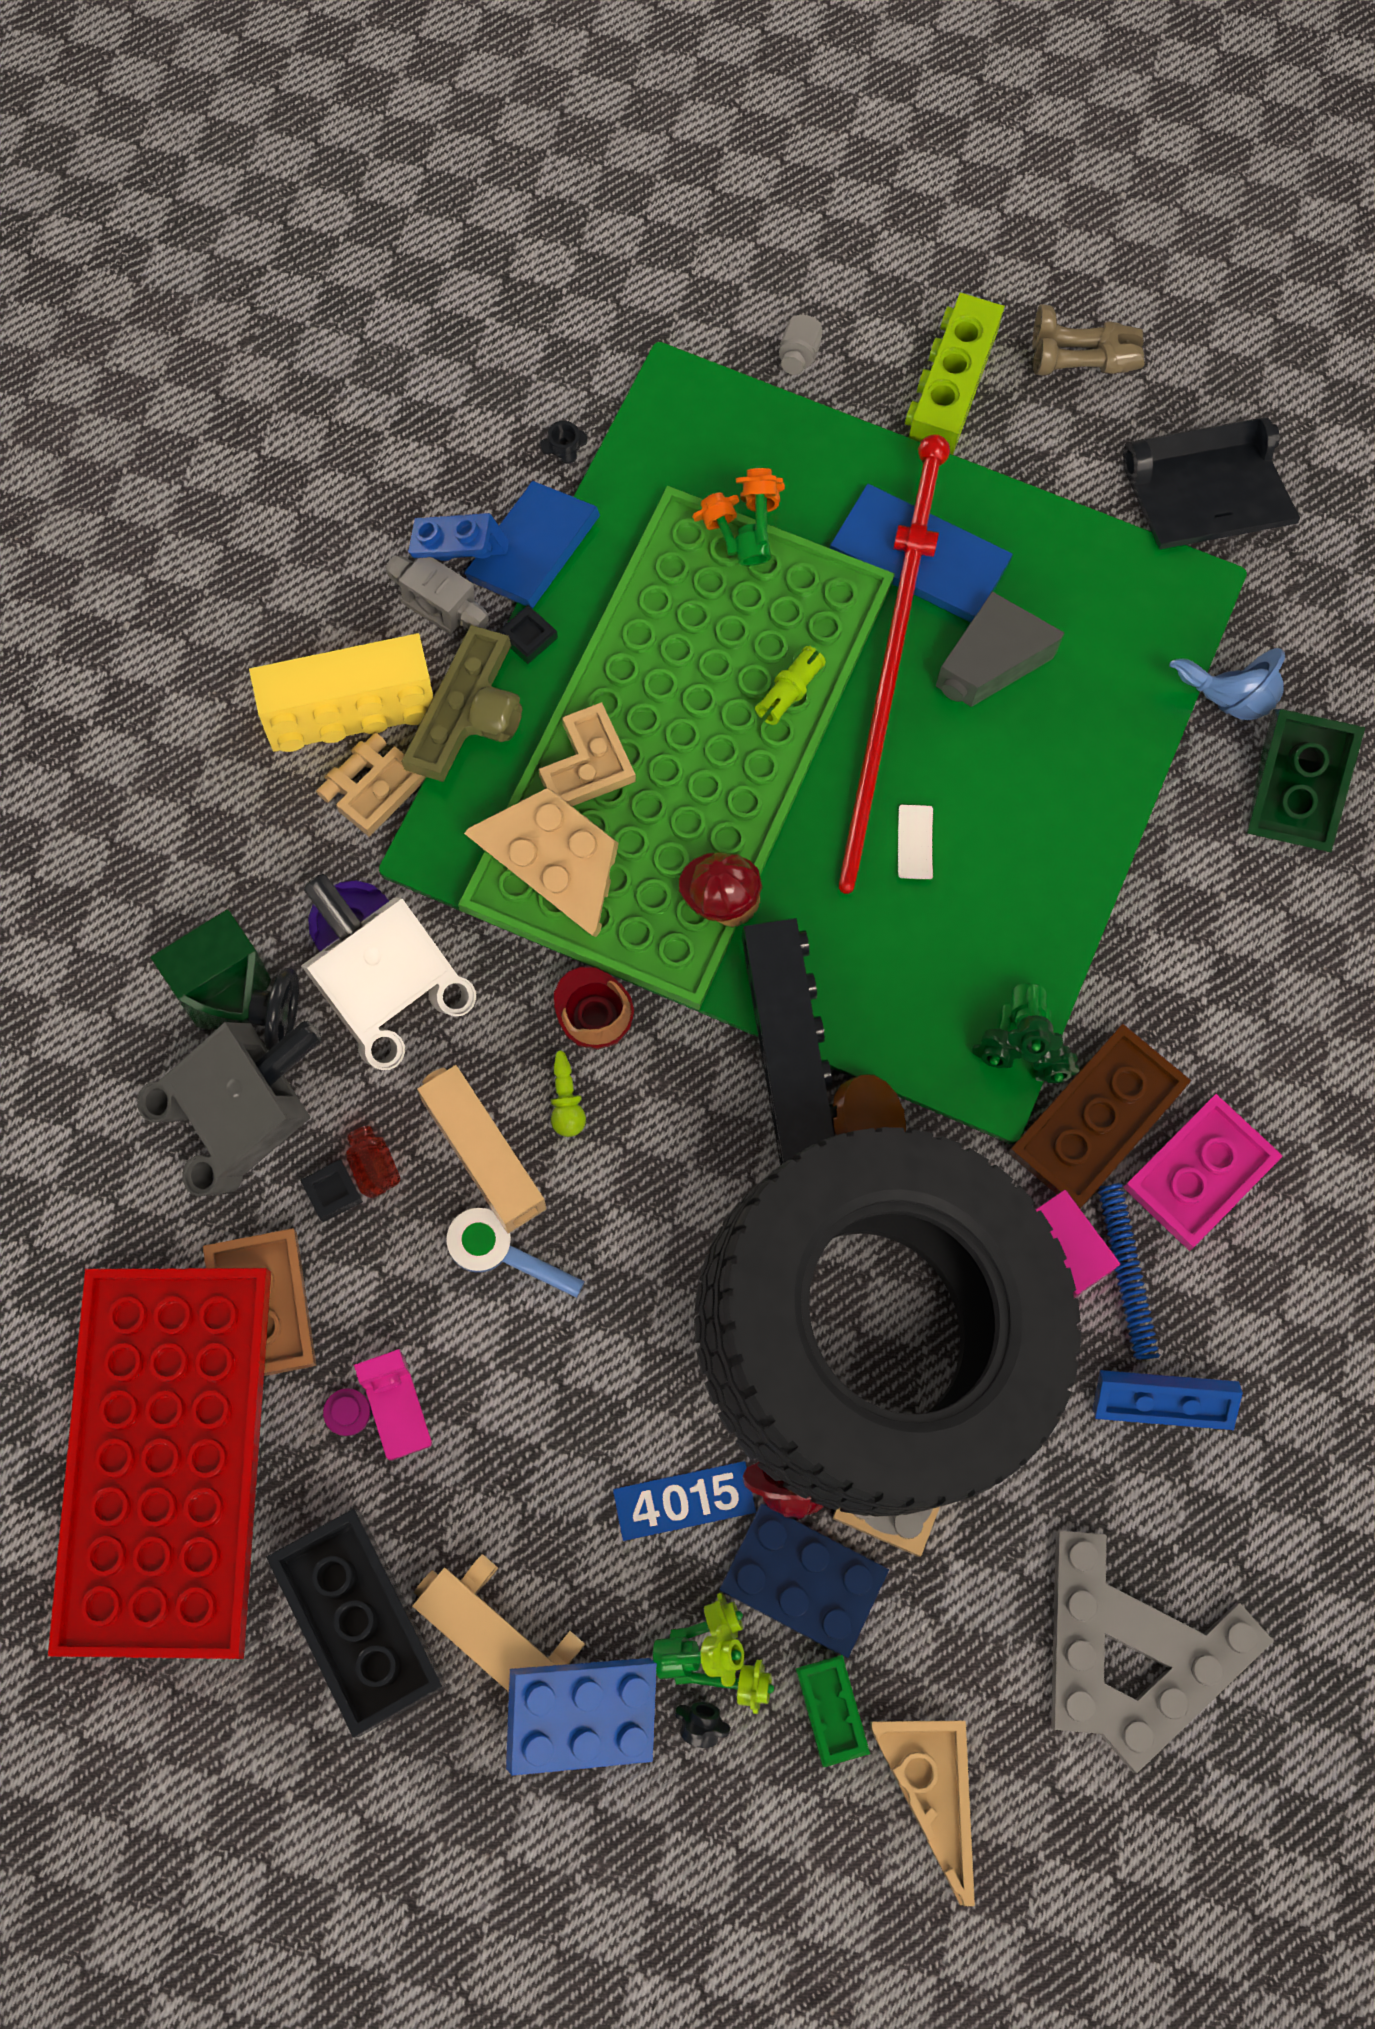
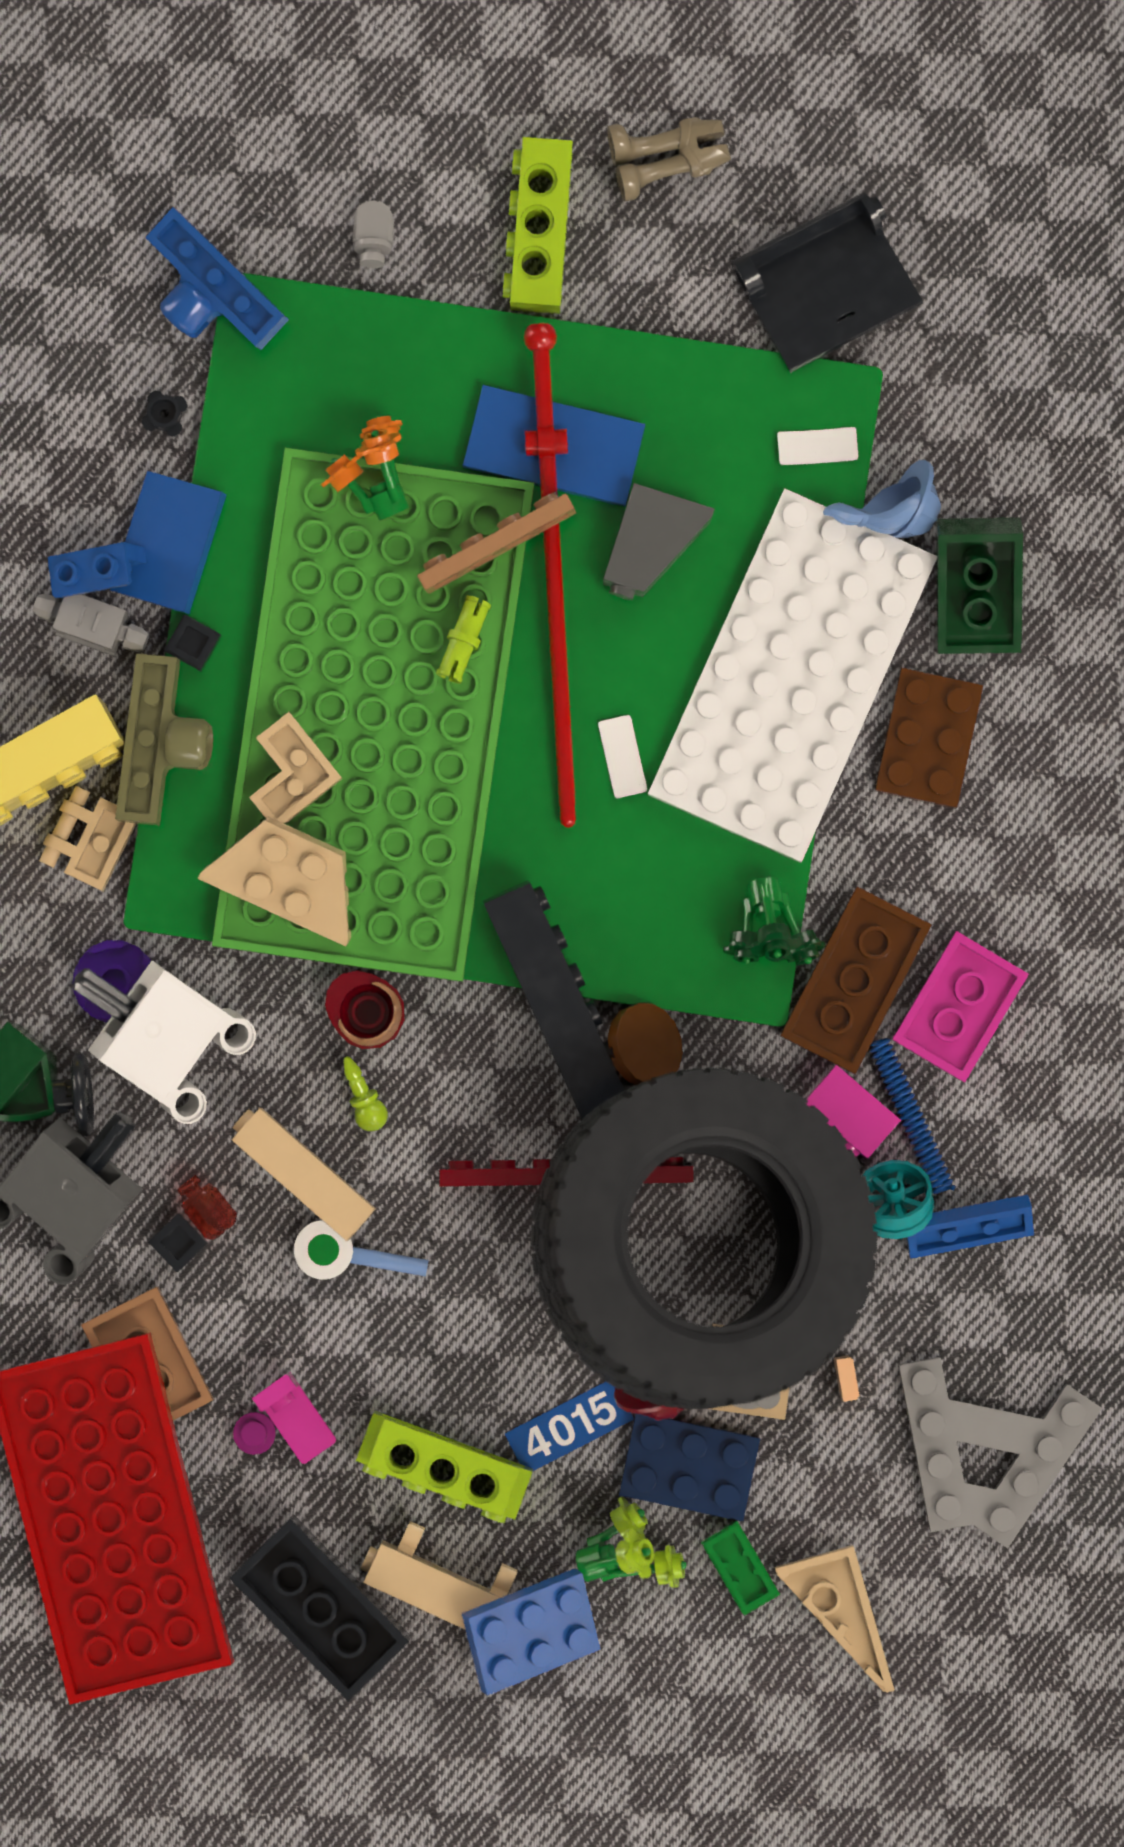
camera: 10 degrees left, 15 degrees up
black plate [675,1702,731,1748] -> none
dark red piece [679,853,762,927] -> none
none -> blue plate [145,207,289,350]
none -> lime brick [356,1411,533,1523]
none -> medium nougat plate [417,492,576,594]
none -> dark red plate [439,1157,694,1187]
none -> white plate [648,488,938,863]
none -> white sticker [777,427,858,465]
none -> light nougat tile [834,1355,859,1402]
none -> teal wheel [862,1160,934,1239]
none -> reddish brown plate [874,668,983,809]

